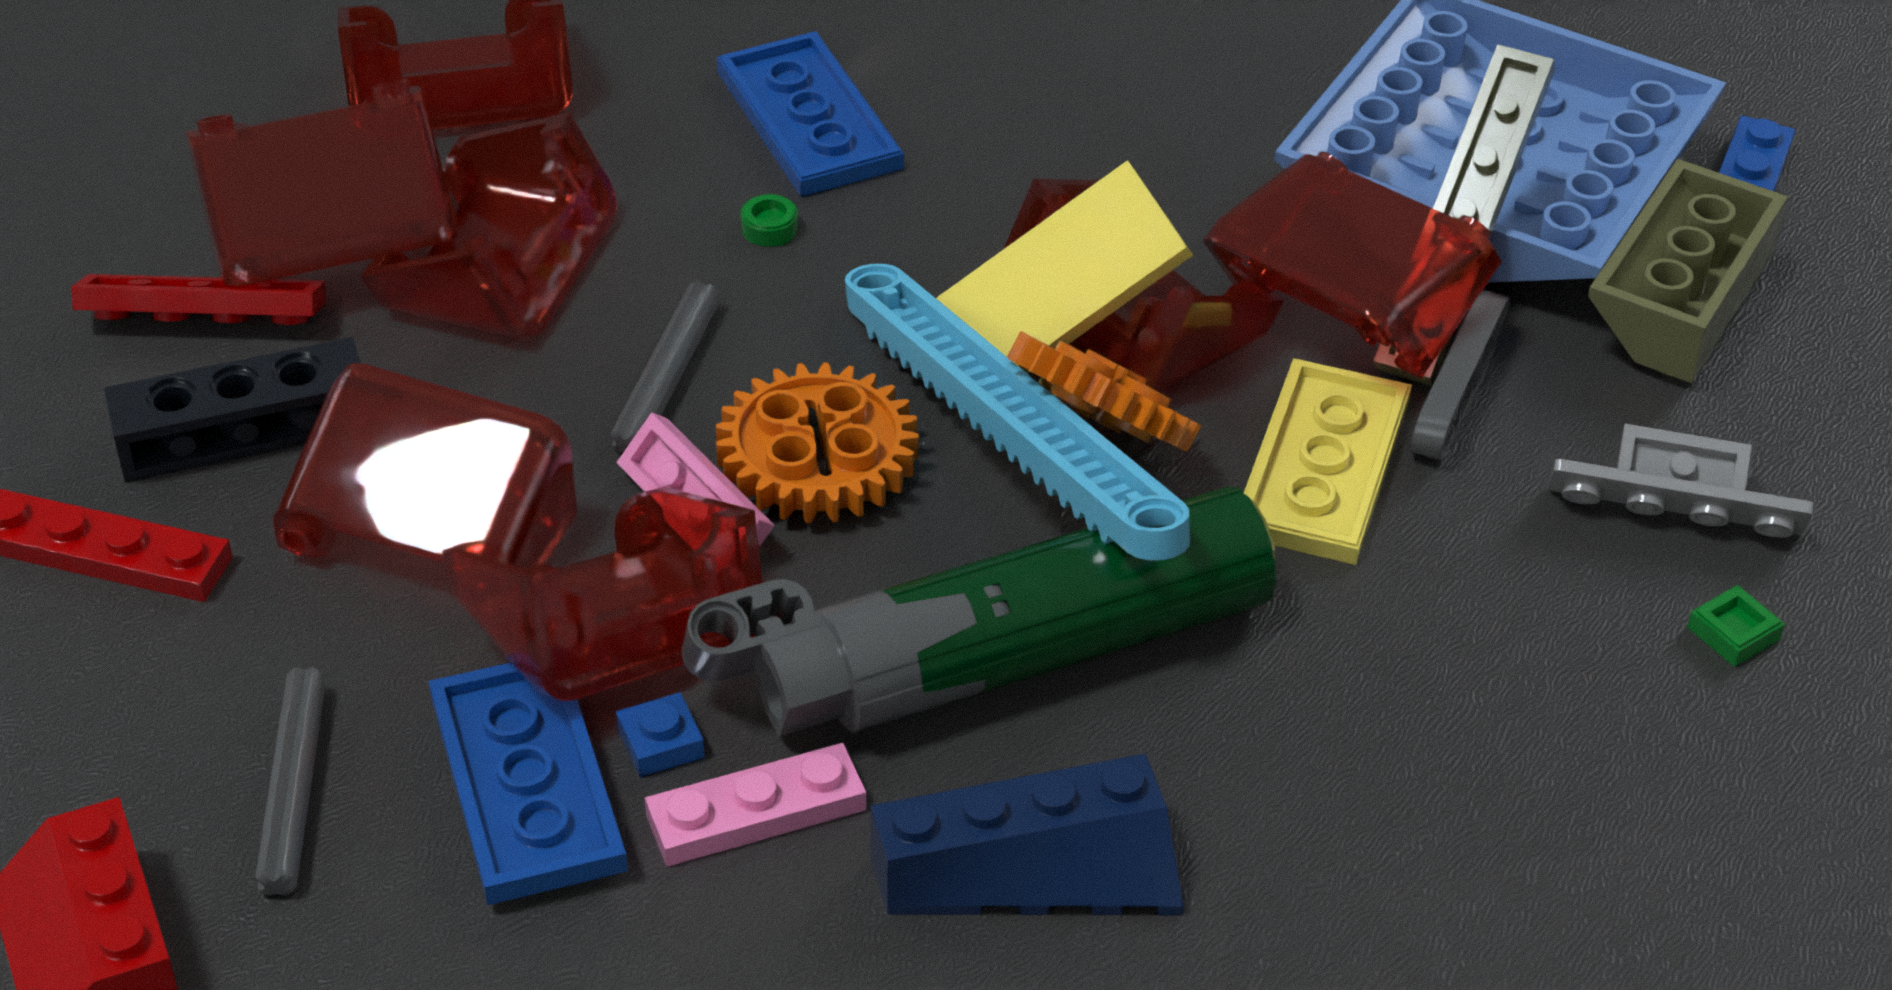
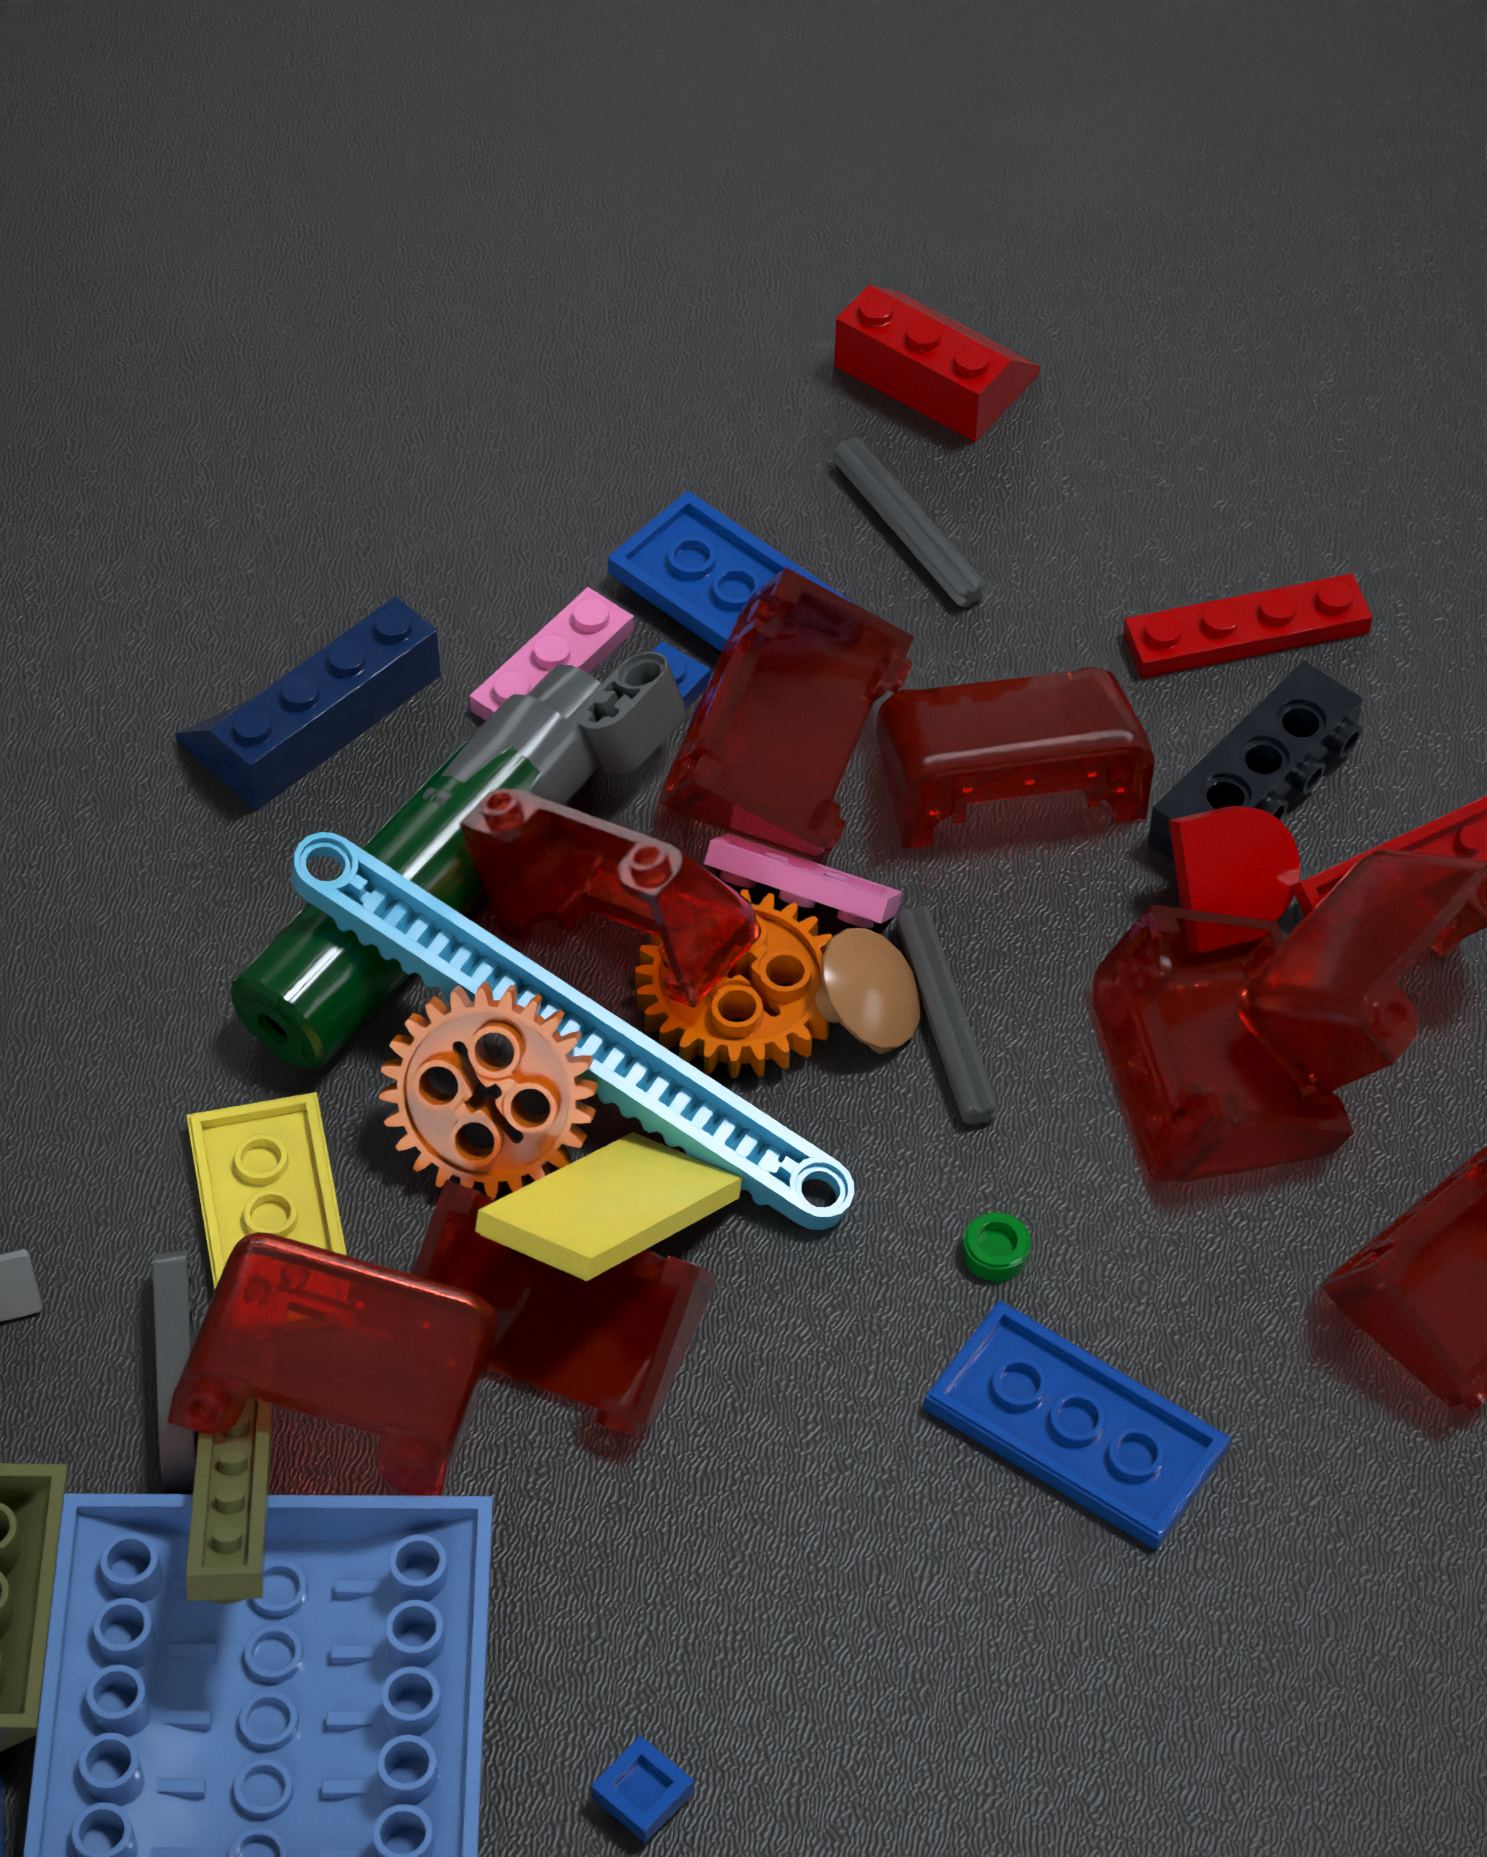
camera: 150 degrees right, 10 degrees up
none -> clear red windscreen [459,788,759,1008]
none -> blue plate [591,1735,695,1843]
none -> medium nougat dish [816,928,921,1054]
none -> red tile [1169,806,1300,947]

